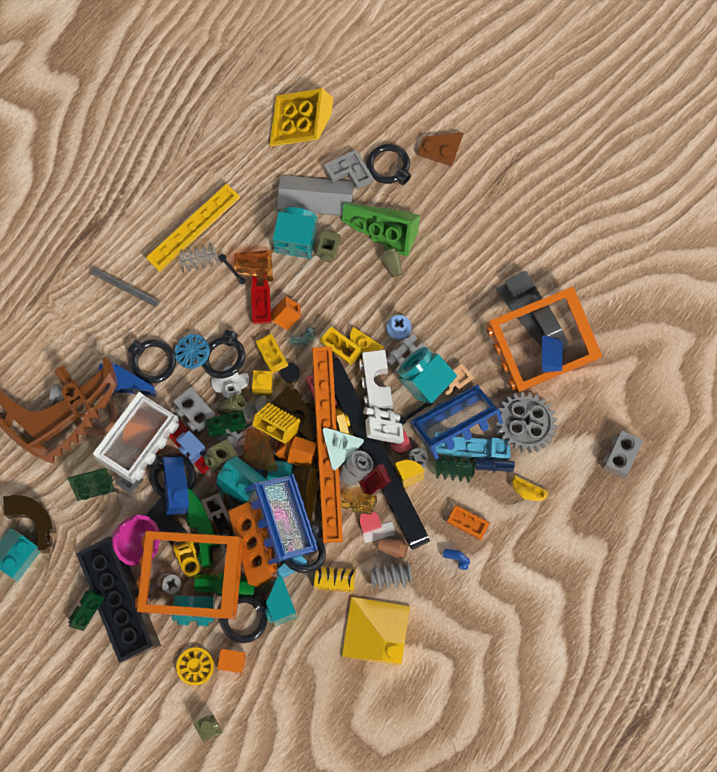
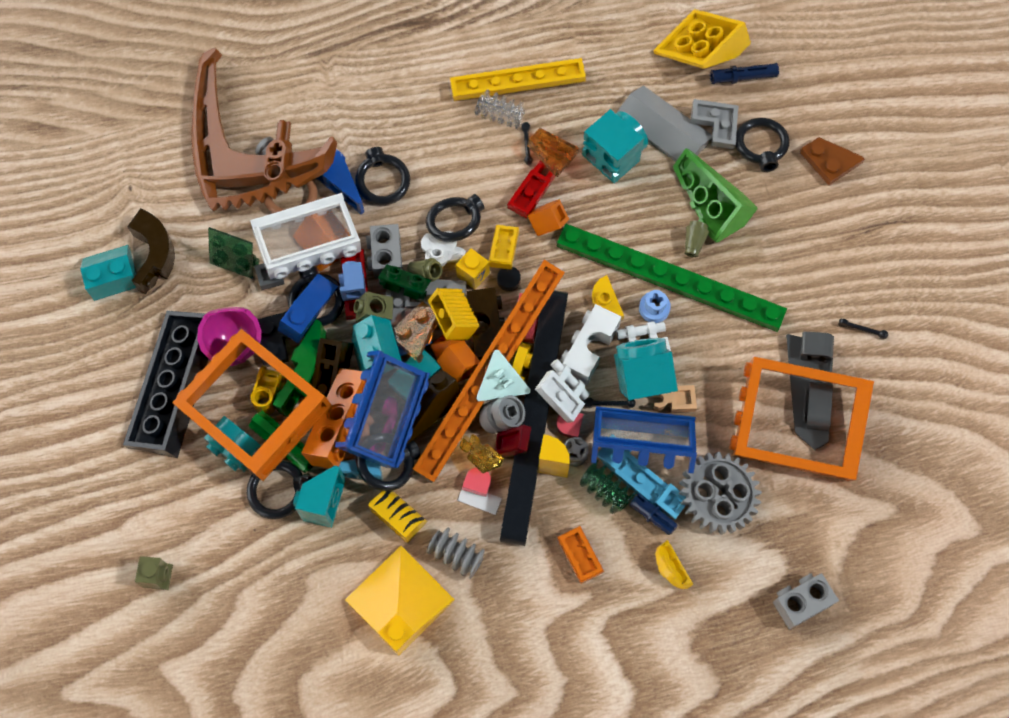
camera: 35 degrees right, 5 degrees down
dark green hinge [68,588,104,631] -> none
flat silver bar [91,268,160,307] -> none
light grey wheel [157,572,181,594] -> none
dark azure wheel [175,334,210,369] -> none
yellow wheel [176,647,214,686] -> none
orange panel [217,649,246,675] -> none
clear light blue arm [290,326,316,345] -> none
olive brick [317,230,341,262] -> none
yellow brick [319,327,361,365] -> none
nougat cone [378,539,408,559] -> none
blue arm [443,548,470,570] -> none
blue slope [542,335,563,372] -> none
none -> green plate [557,224,787,332]
none -> dark blue pin [710,63,779,84]
none -> black hinge [838,319,888,339]

